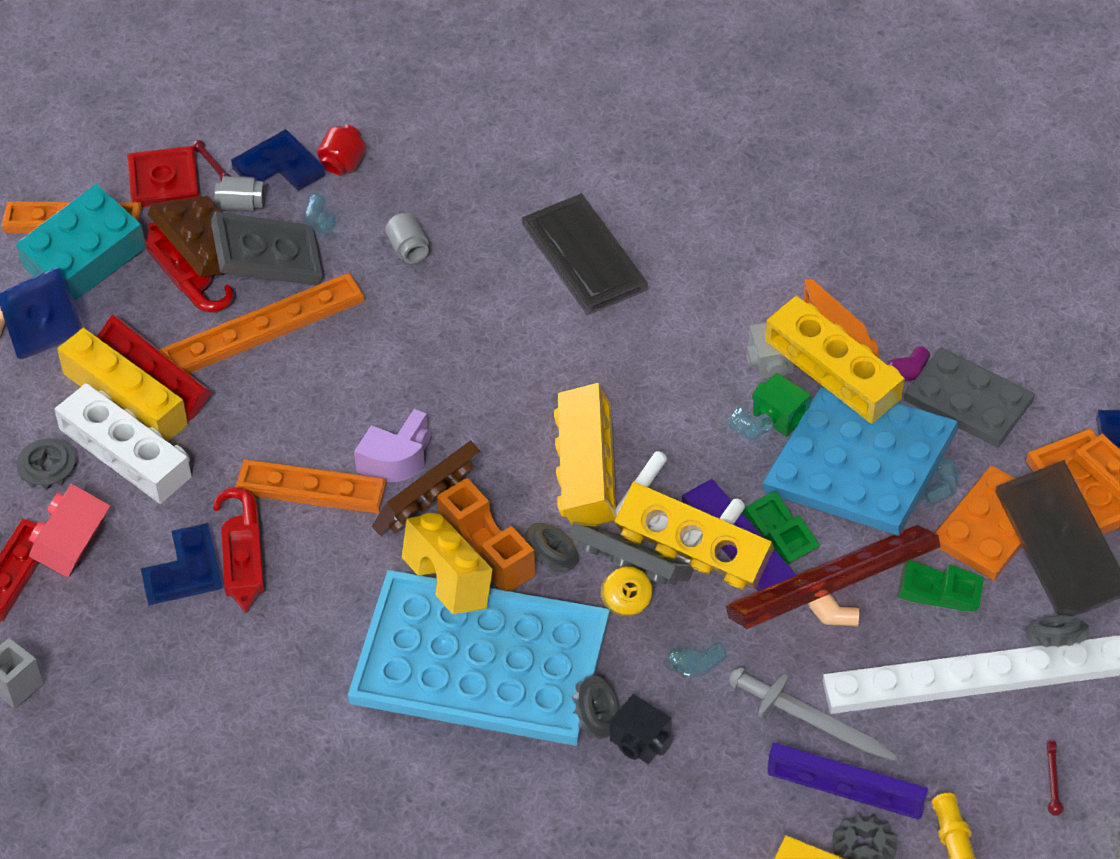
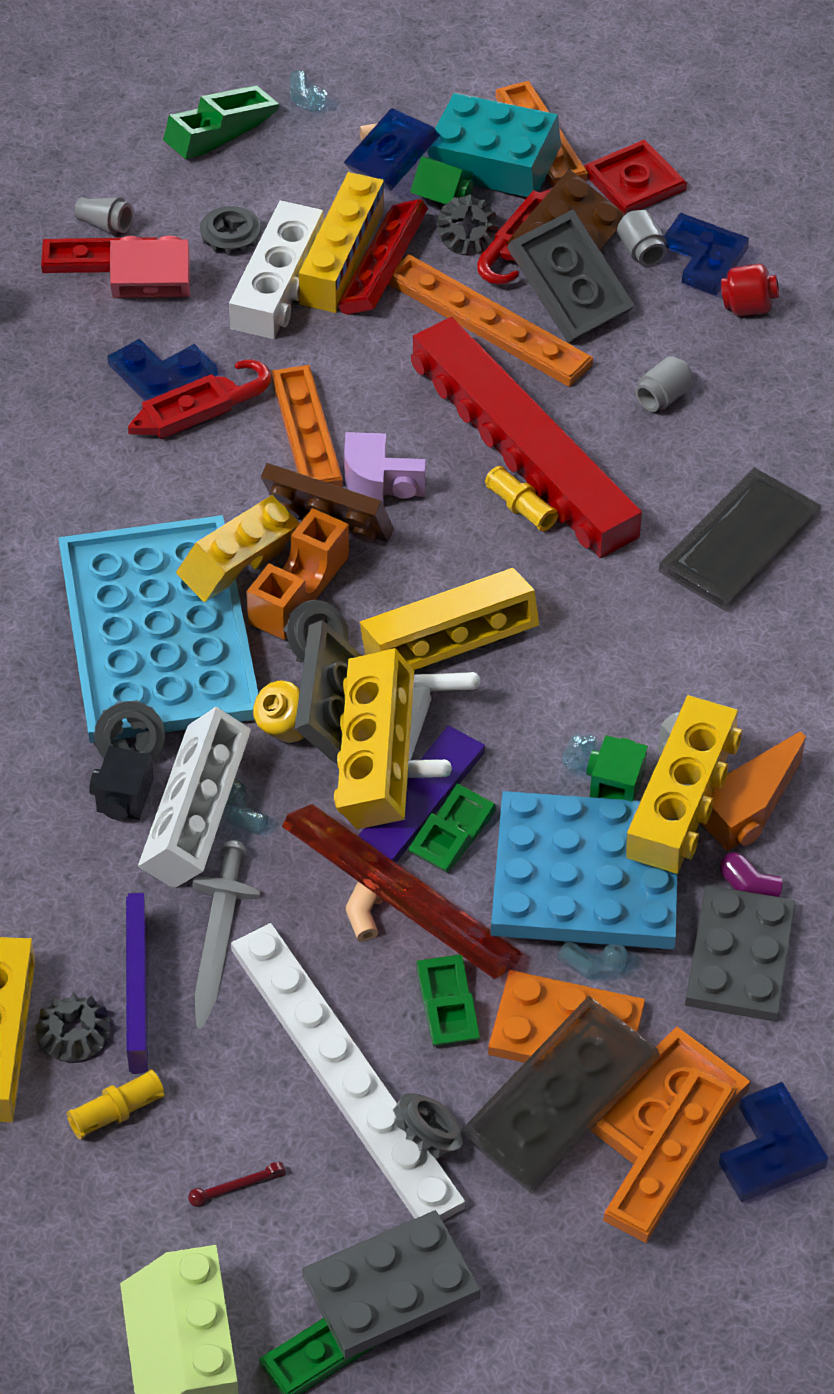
camera: 65 degrees right, 0 degrees up
dark red hinge [192,140,232,181] -> none
clear light blue arm [303,193,336,234] -> none
none -> white brick [138,707,251,888]
none -> green brick [410,156,474,204]
none -> red brick [411,316,642,559]
none -> dark grey gear [437,194,498,255]
none -> yellow pin [485,466,558,532]

